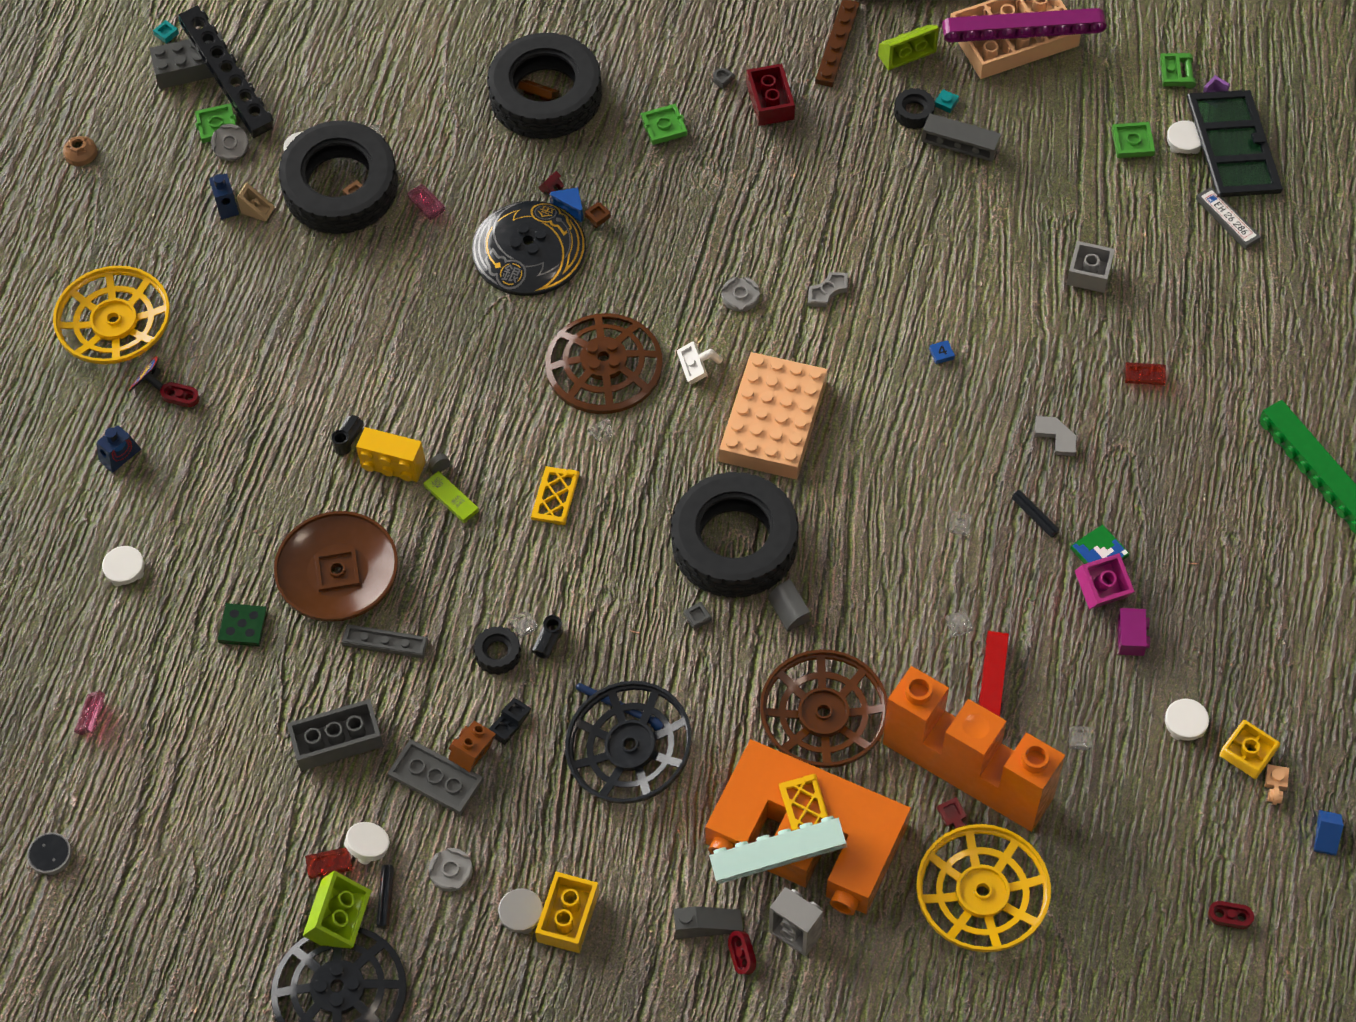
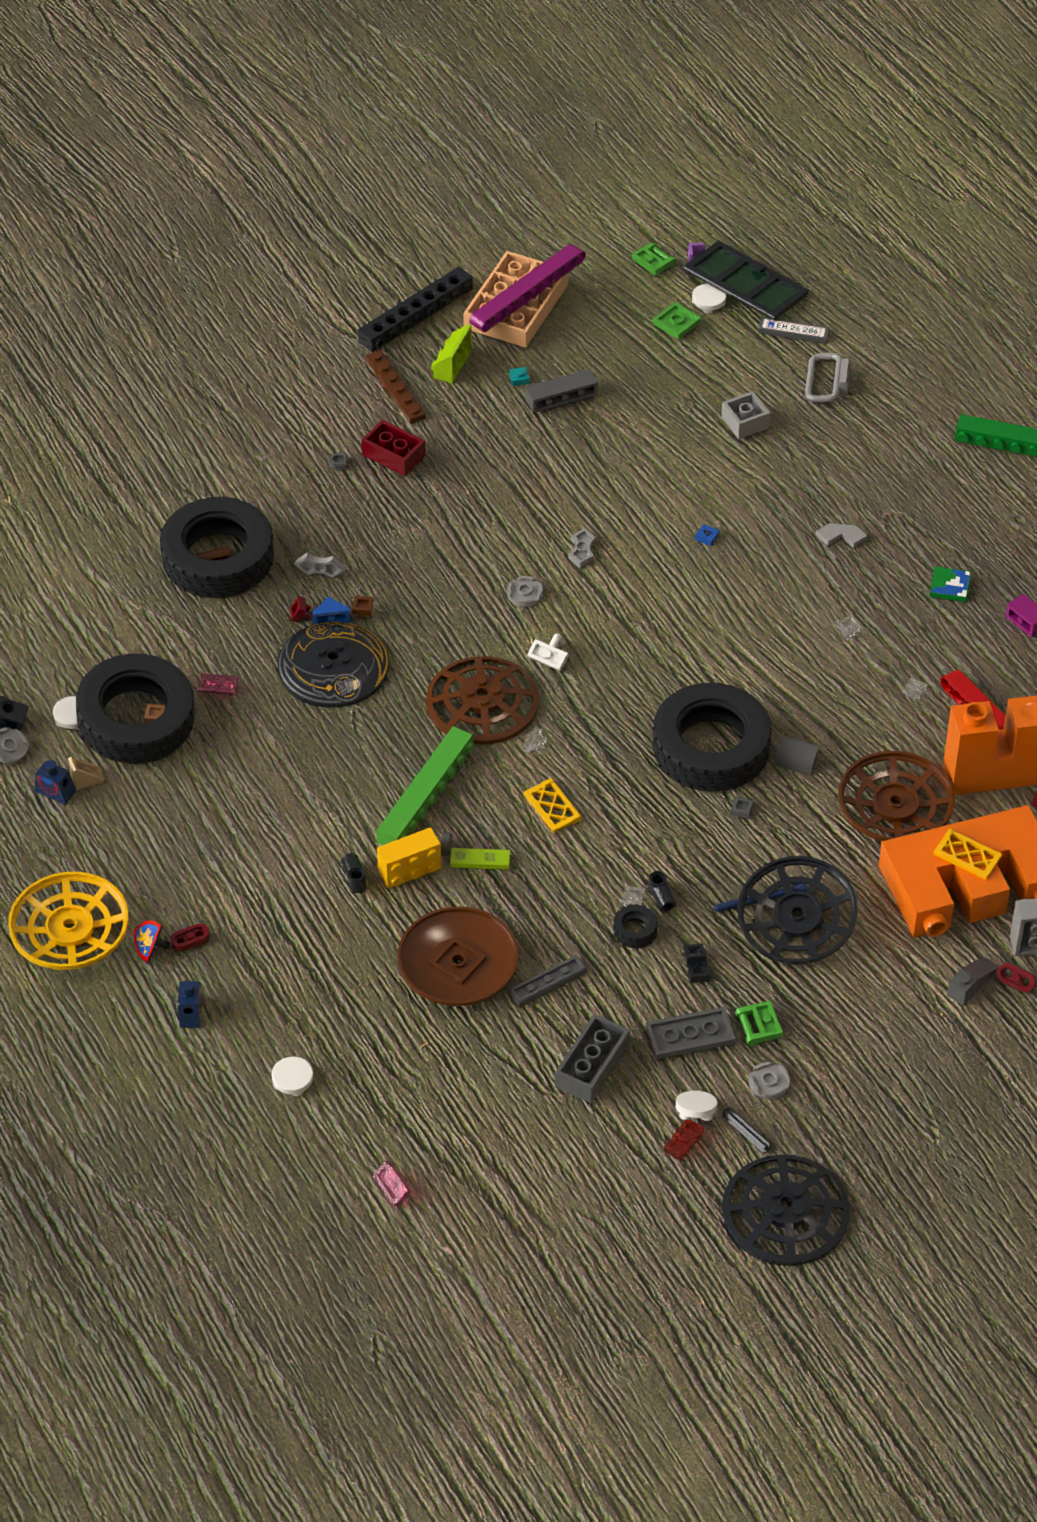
camera: 45 degrees left, 10 degrees down
black tile [27,832,72,875] -> none
dark green tile [218,603,268,647] -> none
lime slope [303,870,372,949] -> none
dark orange brick [448,721,496,772] -> none
light grey tile [498,888,543,934] -> none
yellow brick [535,872,600,954] -> none
bright green plate [641,104,687,145] -> none
light aqua brick [709,816,847,884] -> none
light nougat brick [719,352,827,480] -> none
black tyre [894,88,935,129] -> none
black axle [1012,490,1059,537] -> none
dark pink brick [1075,553,1135,610] -> none
clear red plate [1125,362,1166,385] -> none
none -> light grey tile [294,553,346,578]
none -> bright green brick [376,727,474,845]
none -> bright green plate [735,1001,783,1046]
none -> light grey bar [805,353,850,403]

